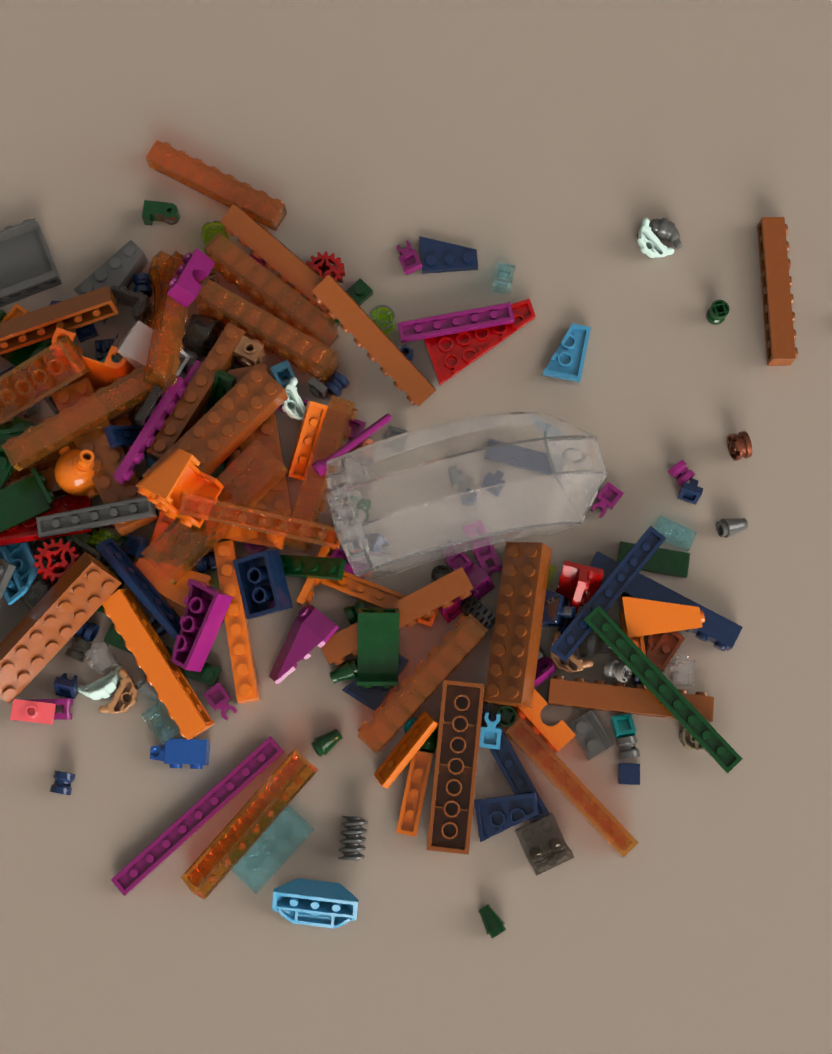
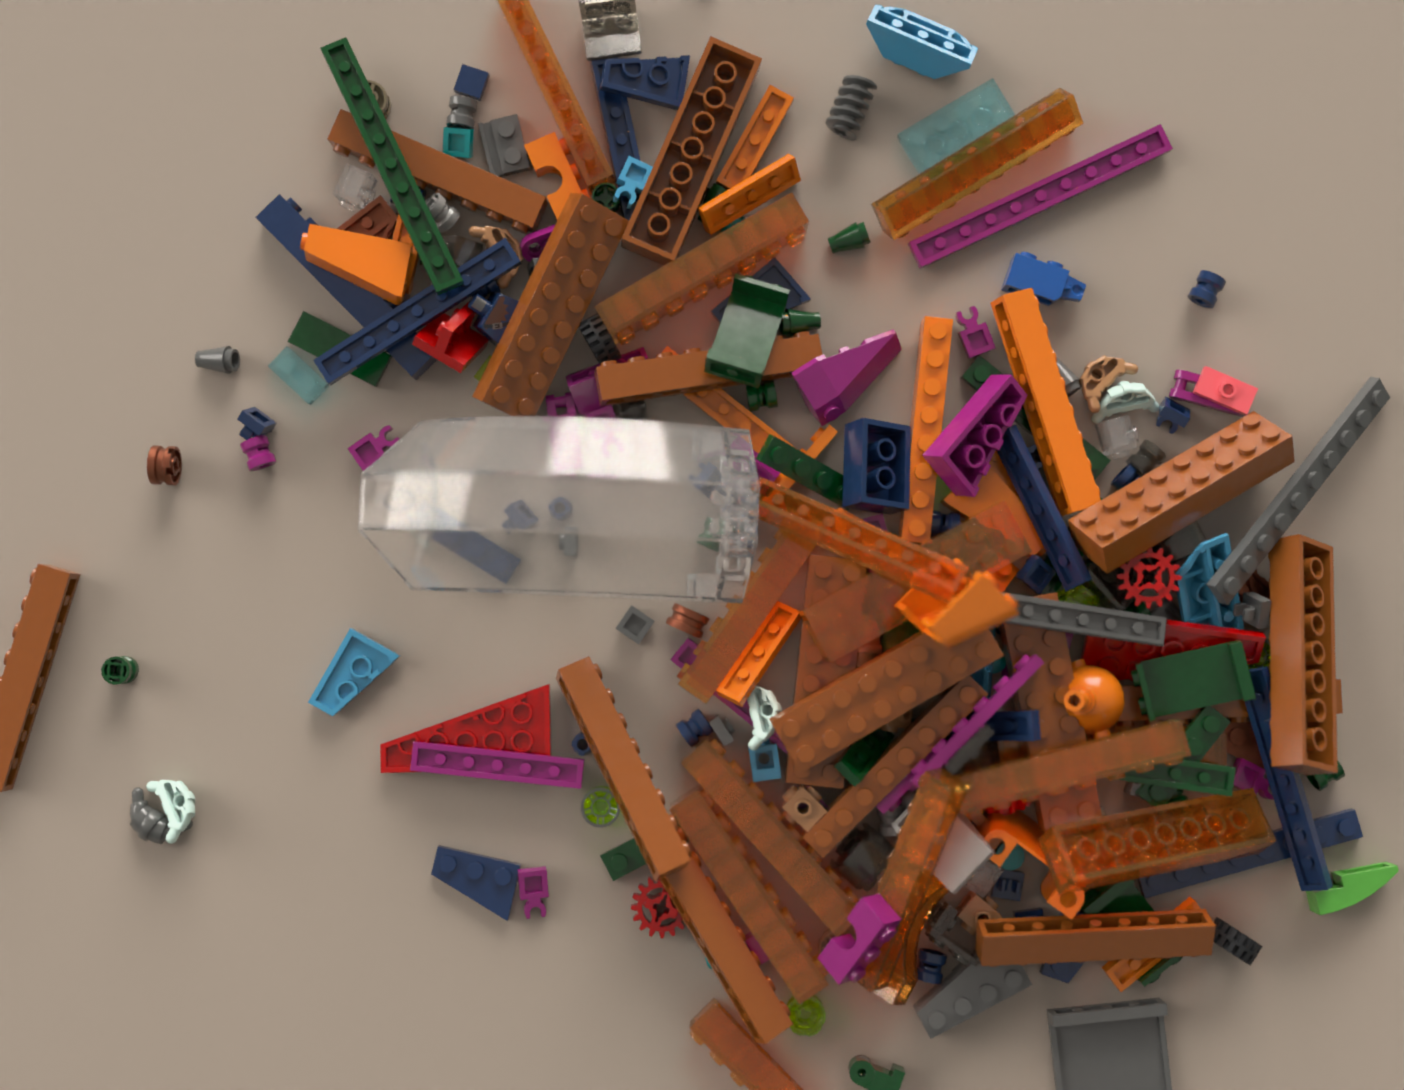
camera: 160 degrees left, 10 degrees up
clear light blue plate [141,703,179,744] -> none
magenta piece [311,414,392,477] -> none
clear light blue slope [492,262,515,294] -> none
none -> medium nougat brick [954,889,1002,936]

